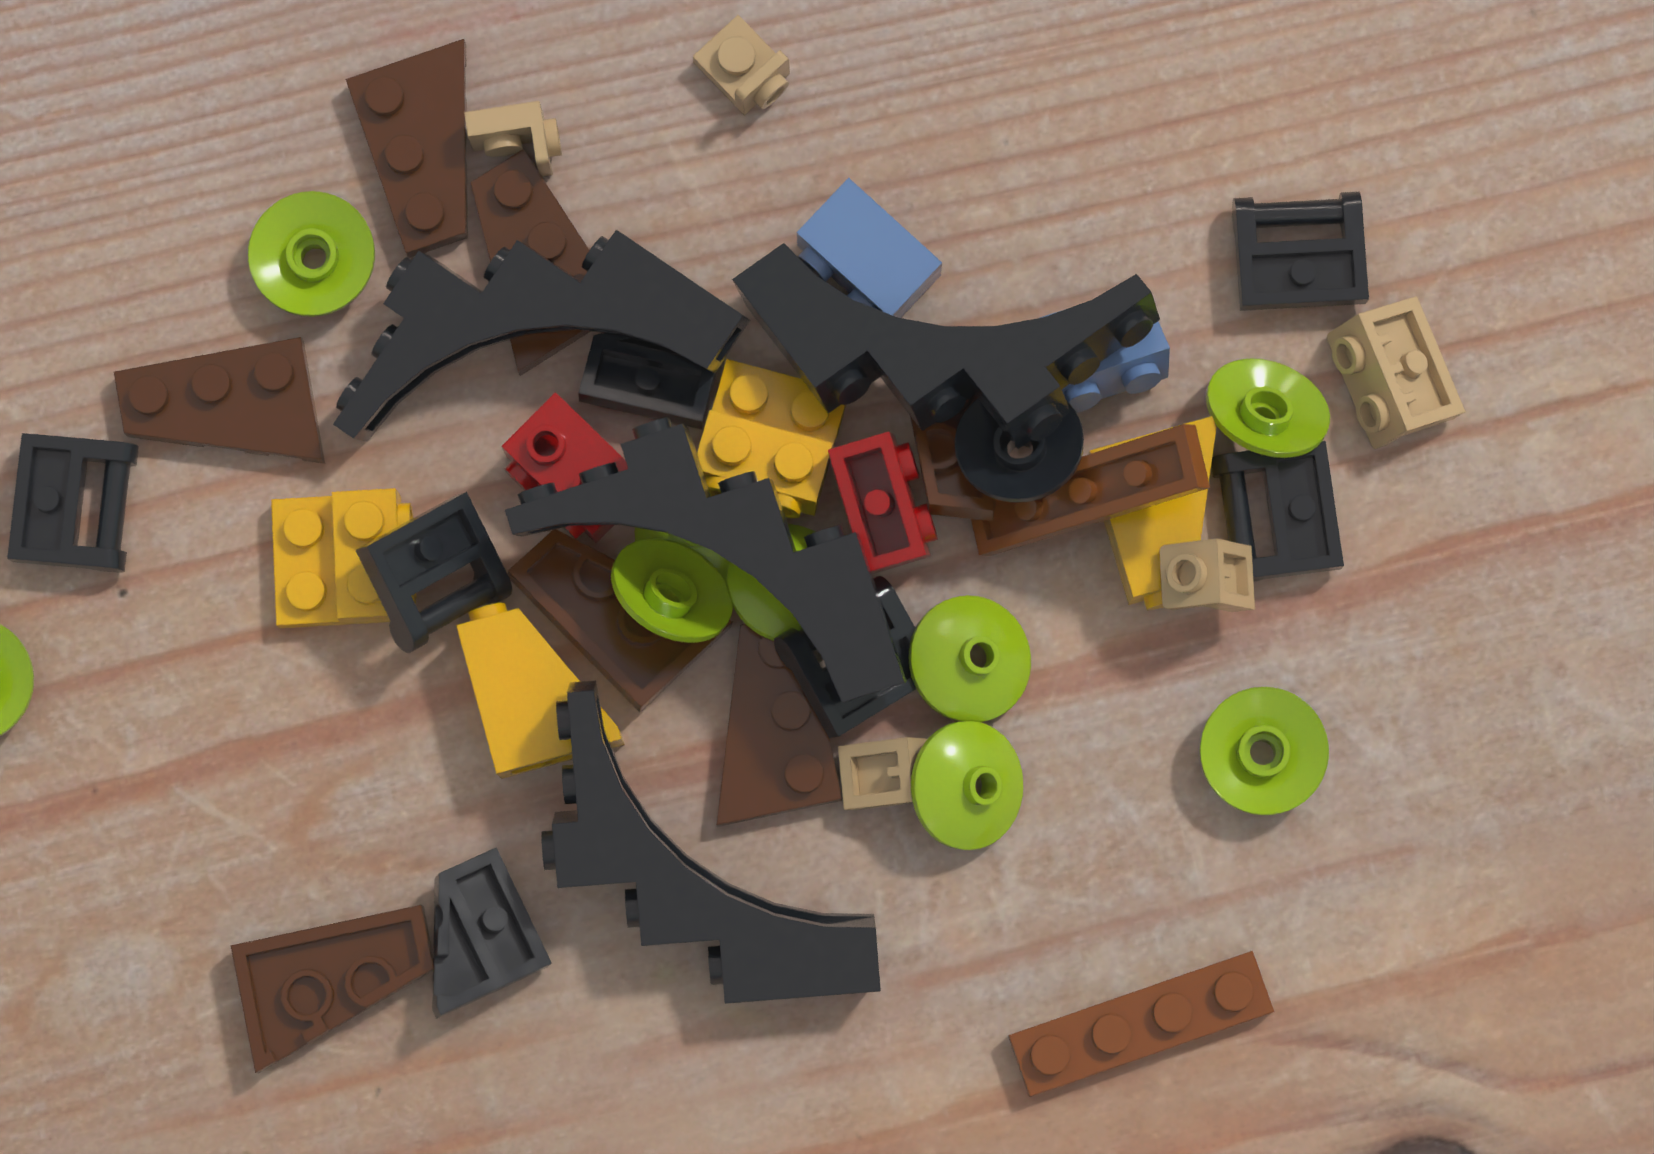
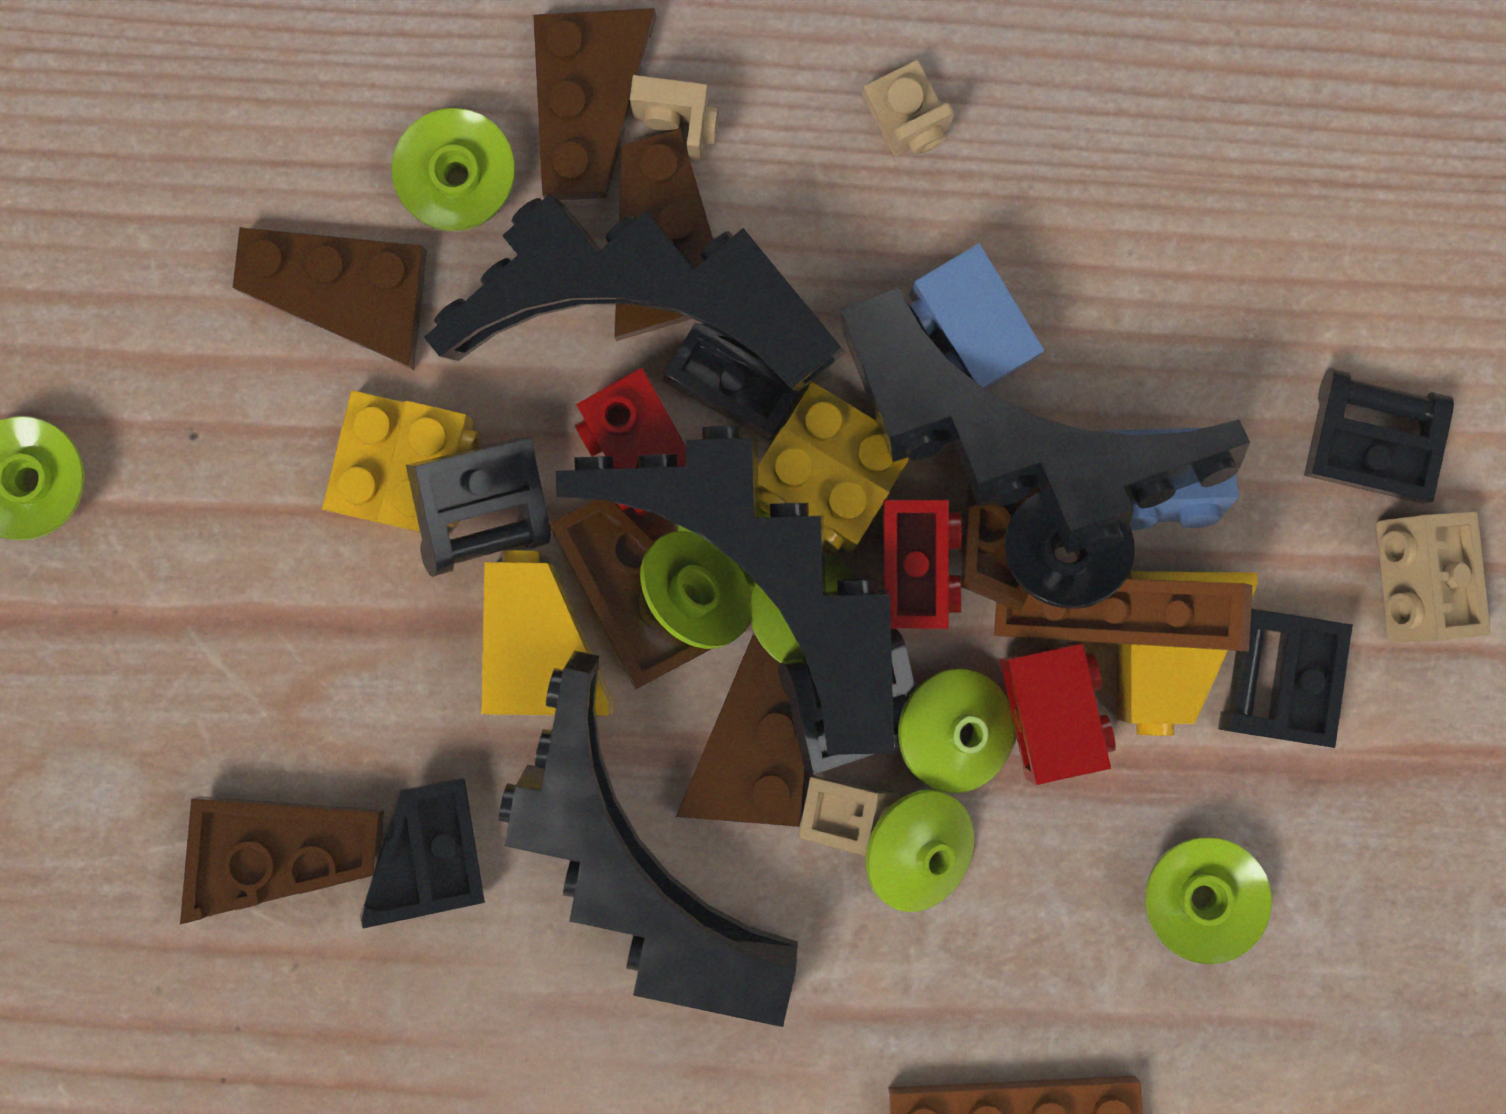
camera: 15 degrees right, 5 degrees up
black plate [7,433,139,573] -> none
tan bracket [1160,538,1255,612] -> none
lime dish [1206,358,1330,458] -> none
none -> red brick [999,643,1116,785]

